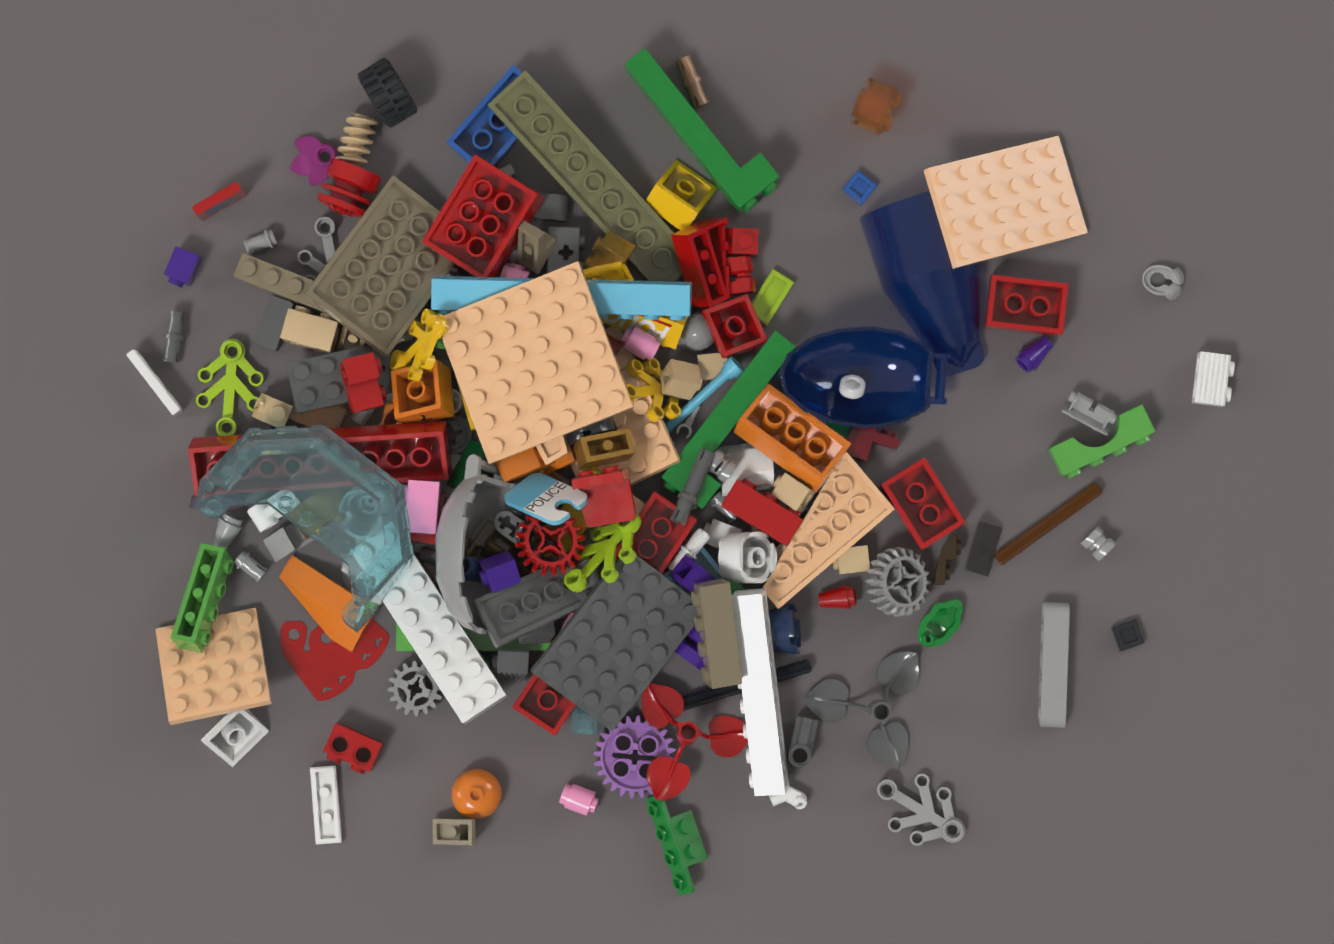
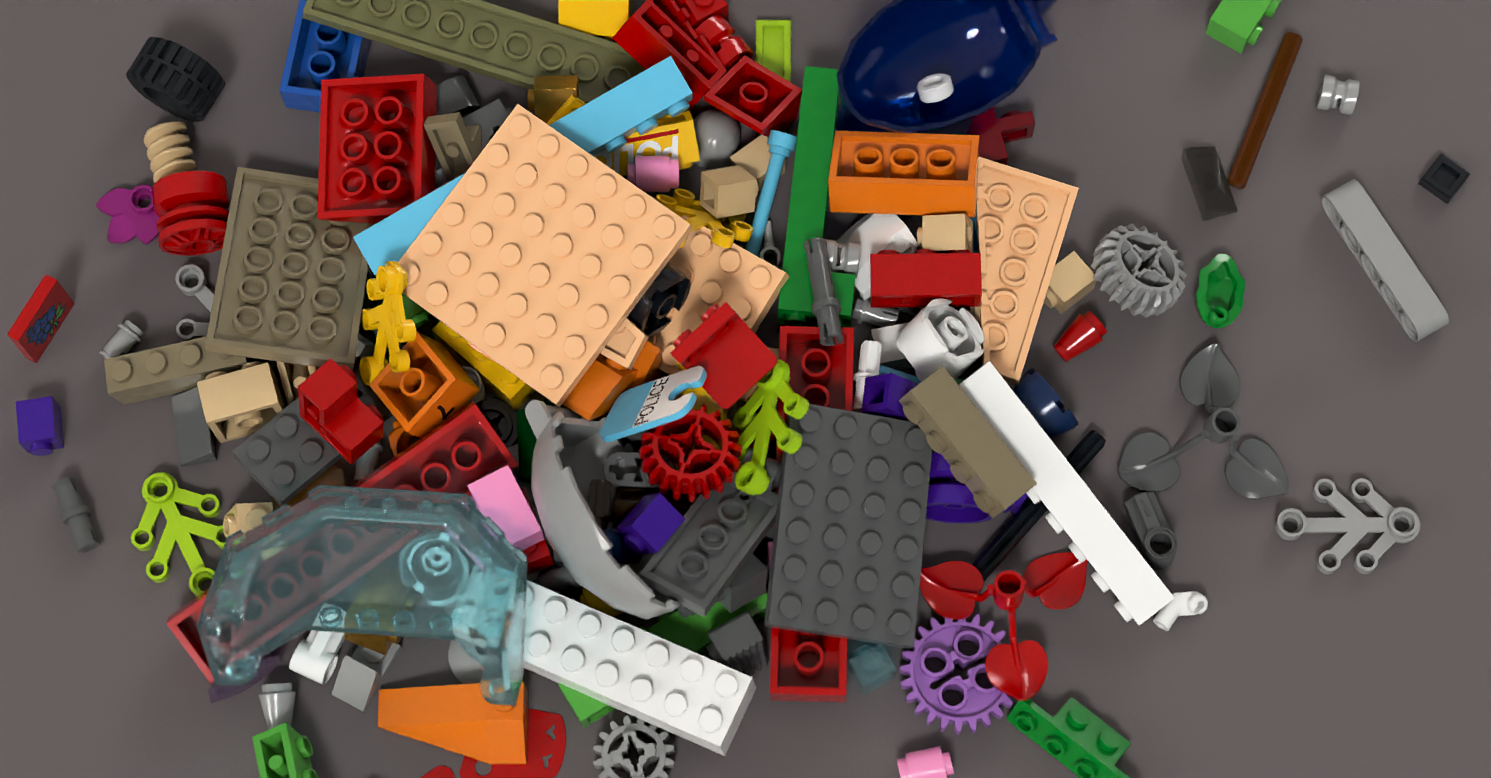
camera: 25 degrees left, 15 degrees down
white tile [126,349,183,417] -> none
light grey pin [234,551,267,582] -> none
pearl gold brick [573,428,636,470] -> none
red brick [879,457,965,550] -> none
dark brown slope [933,534,961,585] -> none

